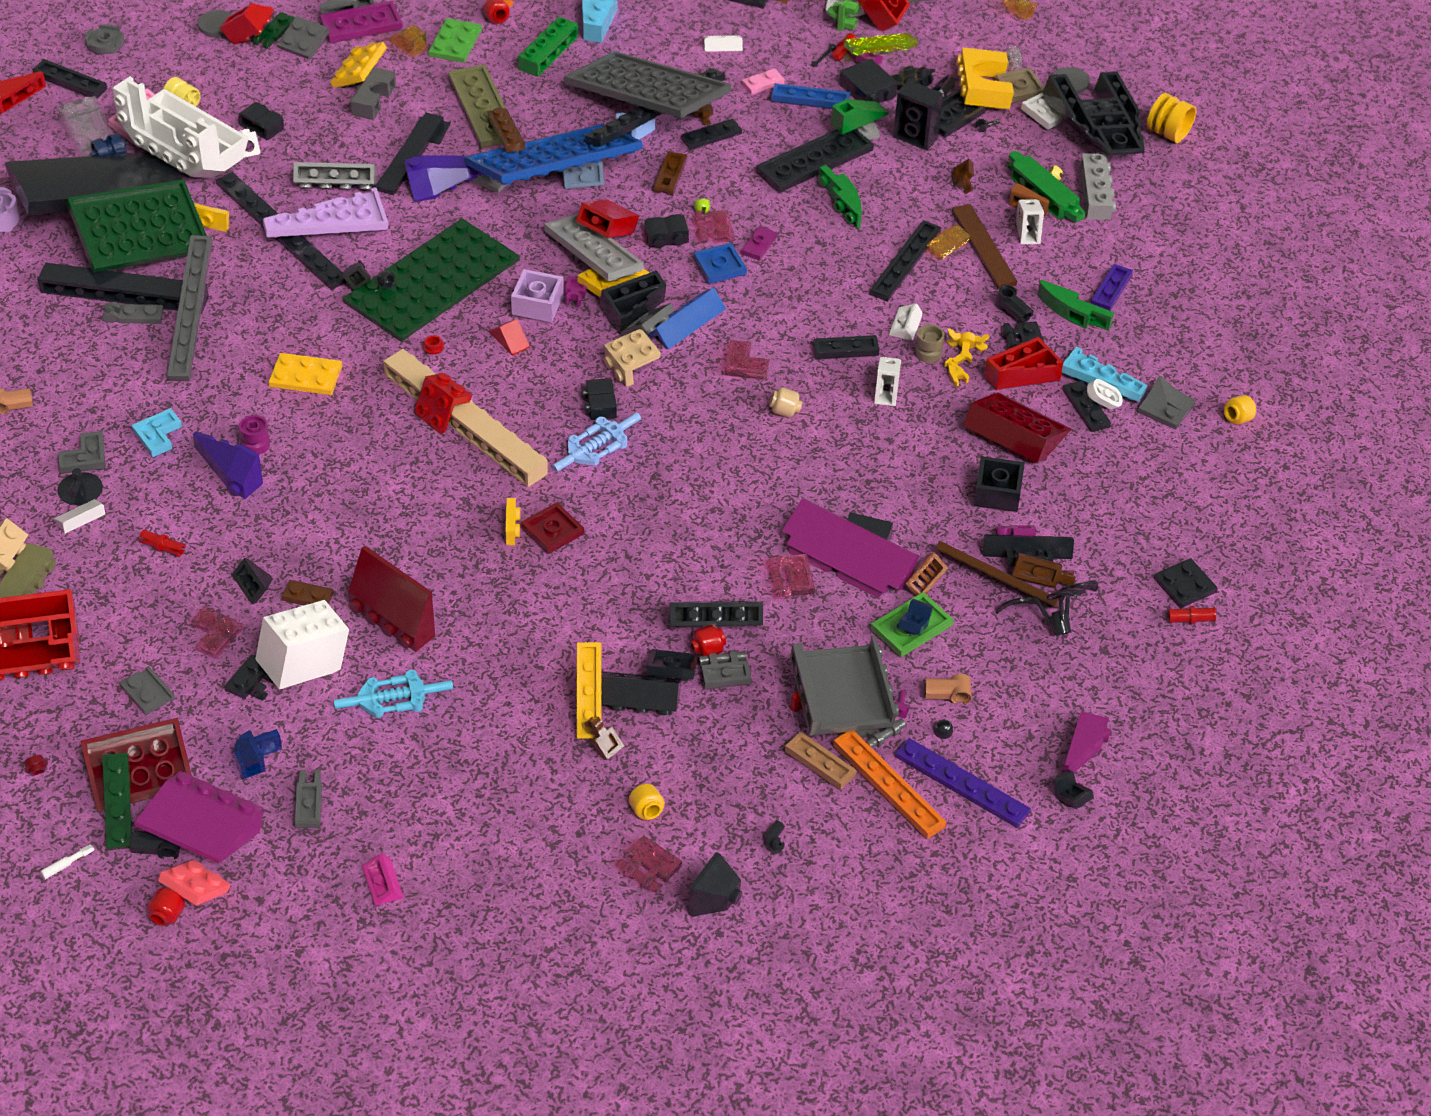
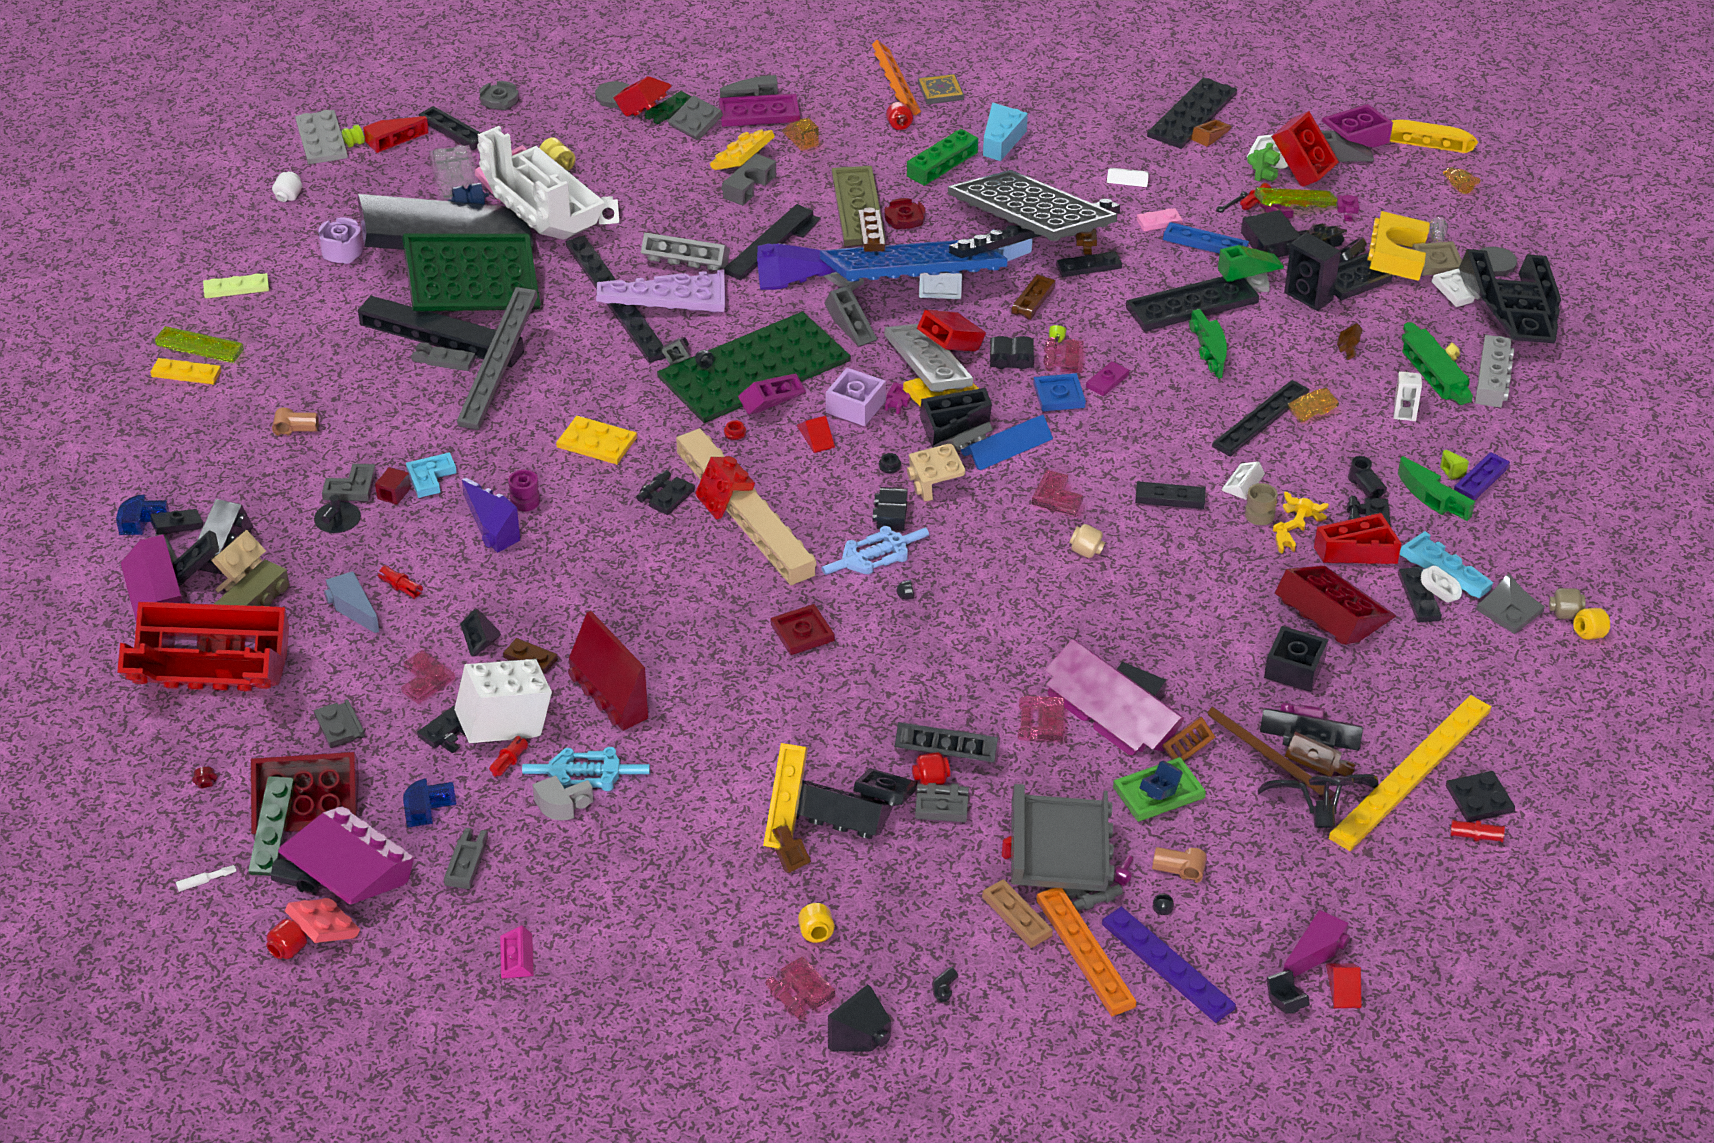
camera: 15 degrees right, 5 degrees down
white slope [54,499,105,533] -> none
yellow plate [194,203,229,232] -> none
black brick [238,102,284,141] -> none
bright green plate [428,18,482,63] -> none
yellow plate [506,498,521,545] -> none
white torso [874,357,901,406] -> none
reddish brown tile [951,204,1017,290] -> none
black hand [975,118,1000,132] -> none
dark orange slope [1009,183,1049,217] -> none
yellow wheel [1146,92,1197,143] -> none
none -> sand blue slope [324,571,379,633]
none -> dark red brick [375,467,411,505]
none -> red axle [489,736,528,777]
none -> light grey brick [532,776,593,820]
none -> black plate [636,470,695,515]
none -> magenta slope [738,373,806,415]
none -> dark grey slope [824,285,877,347]
none -> black plate [879,453,901,473]
none -> dark red plate [884,198,925,229]
none -> black hinge [897,580,914,600]
none -> red slope [1326,963,1361,1008]
none -> yellow plate [1329,695,1492,851]
none -> magenta plate [1337,195,1359,222]
none -> lime slope [1440,450,1469,480]
none -> dark tan head [1549,588,1586,619]

